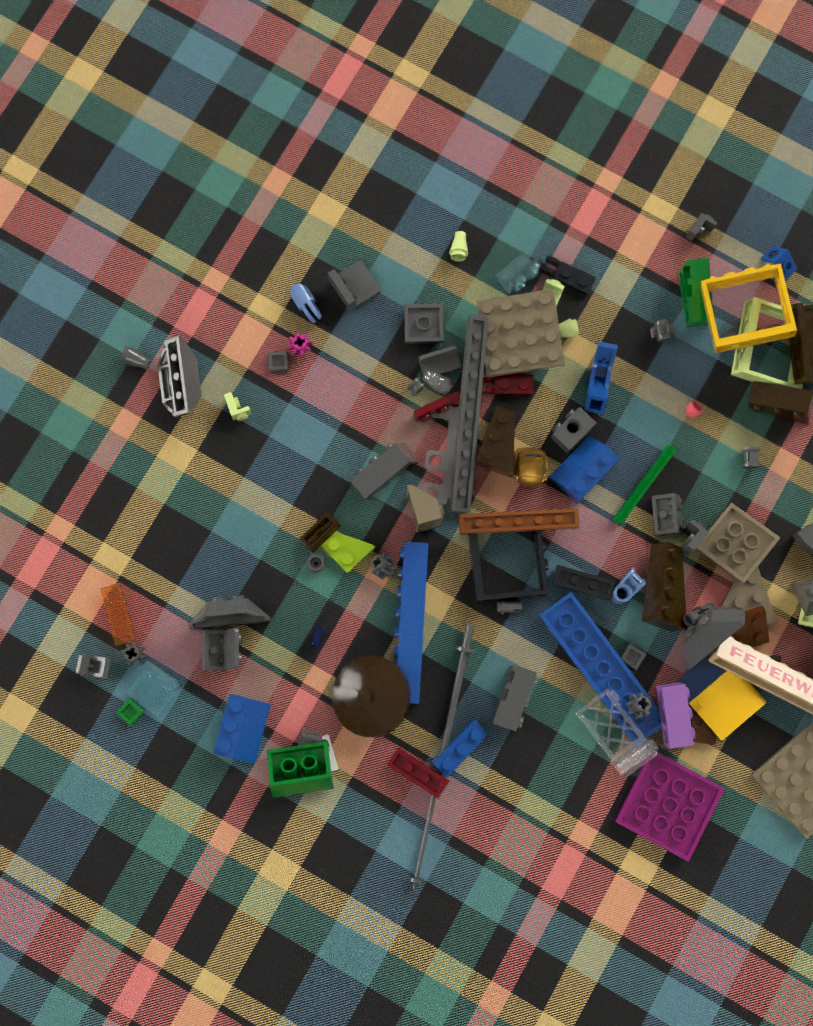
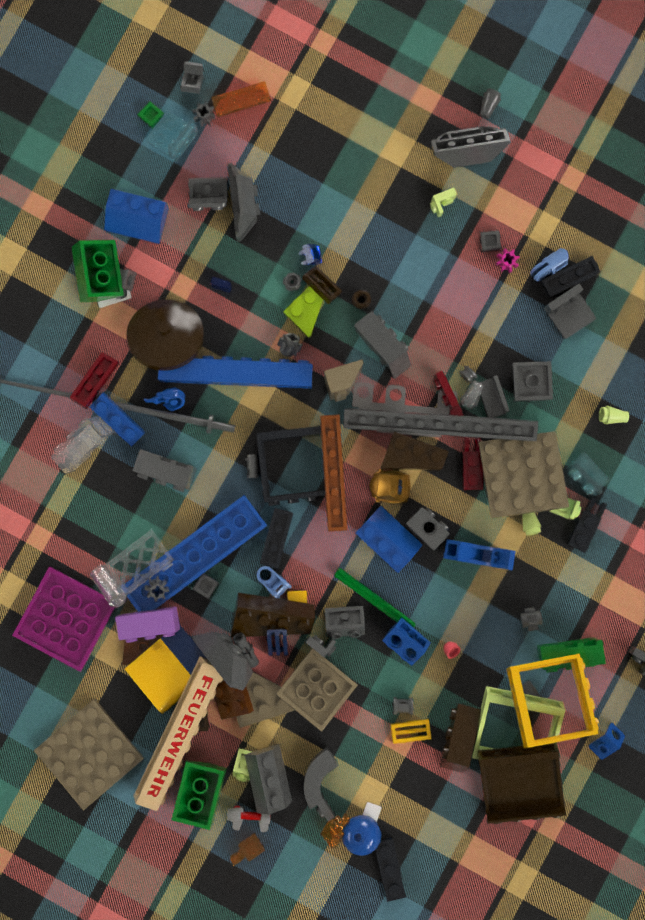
camera: 90 degrees right, 5 degrees up
none -> clear wedge [51,416,116,474]
none -> blue piece [144,387,185,411]
none -> dark blue tile [267,629,288,656]
none -> yellow tile [287,591,307,603]
none -> clear blue tile [299,244,323,265]
none -> dark brown plate [352,290,371,309]
none -> blue brick [382,617,431,666]
none -> yellow tile [390,719,431,744]
none -> black plate [541,255,601,298]

